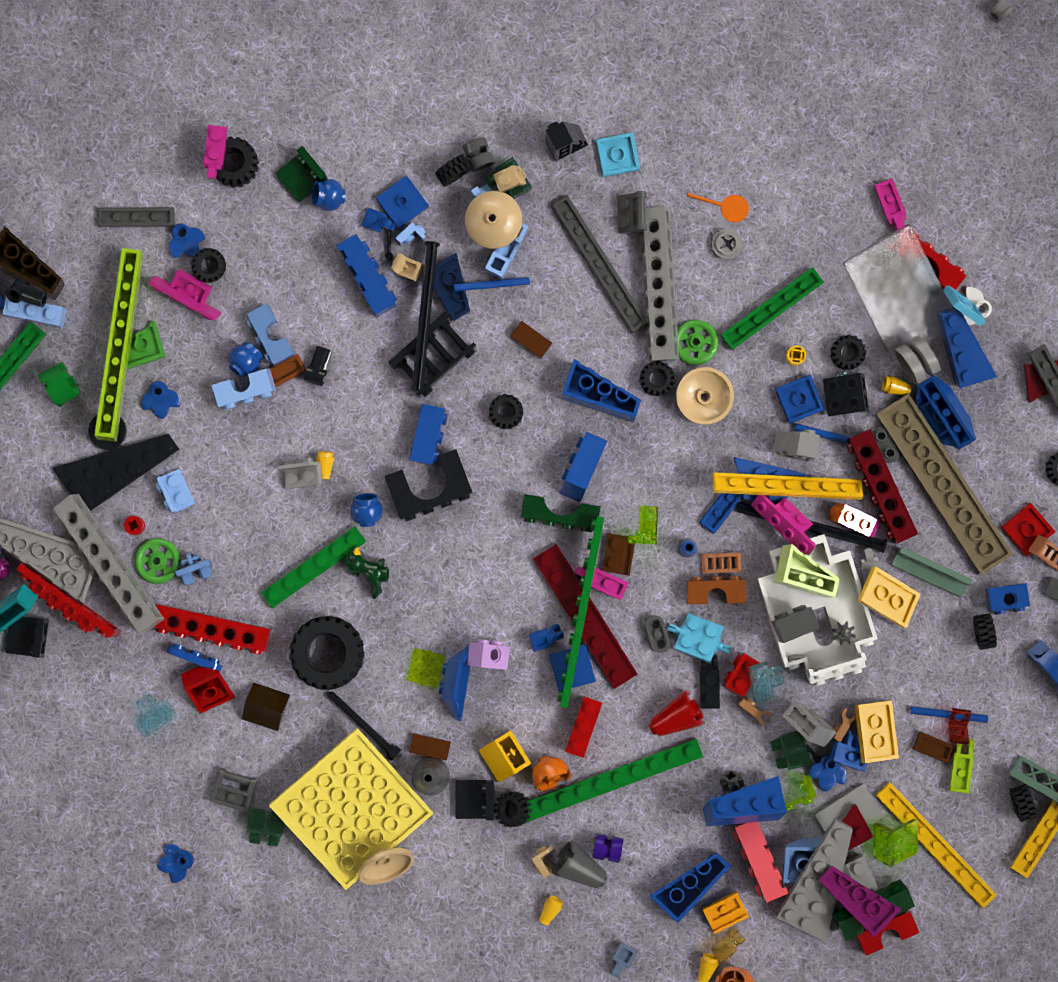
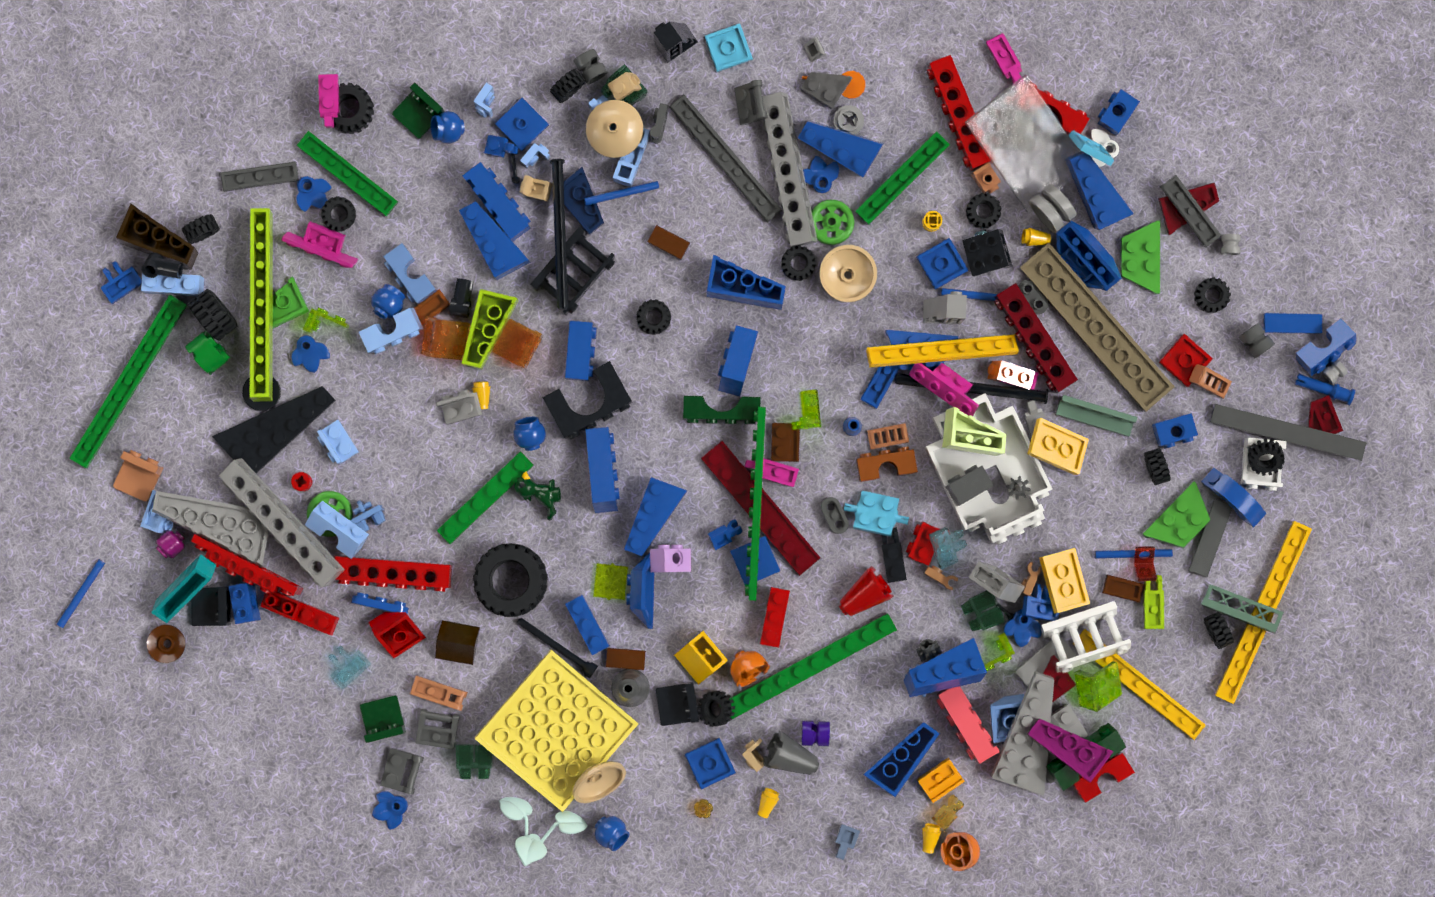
camera: 10 degrees left, 0 degrees up
none -> black tyre [182,214,220,244]
none -> black tyre [188,289,238,341]
none -> blue brick [229,583,261,624]
none -> red slope [260,592,339,636]
none -> green plate [296,131,398,217]
none -> clear neon green bracket [302,307,349,334]
none -> light blue arch [305,501,369,559]
none -> dark green bracket [360,695,406,743]
none -> dark grey plate [380,748,424,795]
none -> nougat plate [410,675,468,711]
none -> clear orange bracket [421,316,470,360]
none -> blue wedge [459,201,531,280]
none -> lime wedge [462,289,519,370]
none -> light blue bracket [473,82,495,118]
none -> clear orange bracket [492,319,543,370]
none -> light aqua plant [499,797,588,866]
none -> blue arch [565,595,610,655]
none -> blue wedge [586,427,620,513]
none -> blue piece [595,816,630,851]
none -> blue wedge [624,477,687,556]
none -> dark grey plate [650,103,668,144]
none -> blue plate [685,738,736,789]
none -> clear yellow plate [694,799,713,818]
none -> blue wedge [798,120,884,177]
none -> flat silver wing [801,72,852,109]
none -> light grey slope [803,37,826,62]
none -> blue plate [803,156,839,193]
none -> red brick [926,55,994,171]
none -> nougat brick [971,162,1001,194]
none -> white fence [1041,601,1131,673]
none -> blue brick [1097,89,1140,136]
none -> bright green wing [1121,221,1160,294]
none -> bright green wing [1143,481,1210,549]
none -> dark grey tile [1188,499,1232,577]

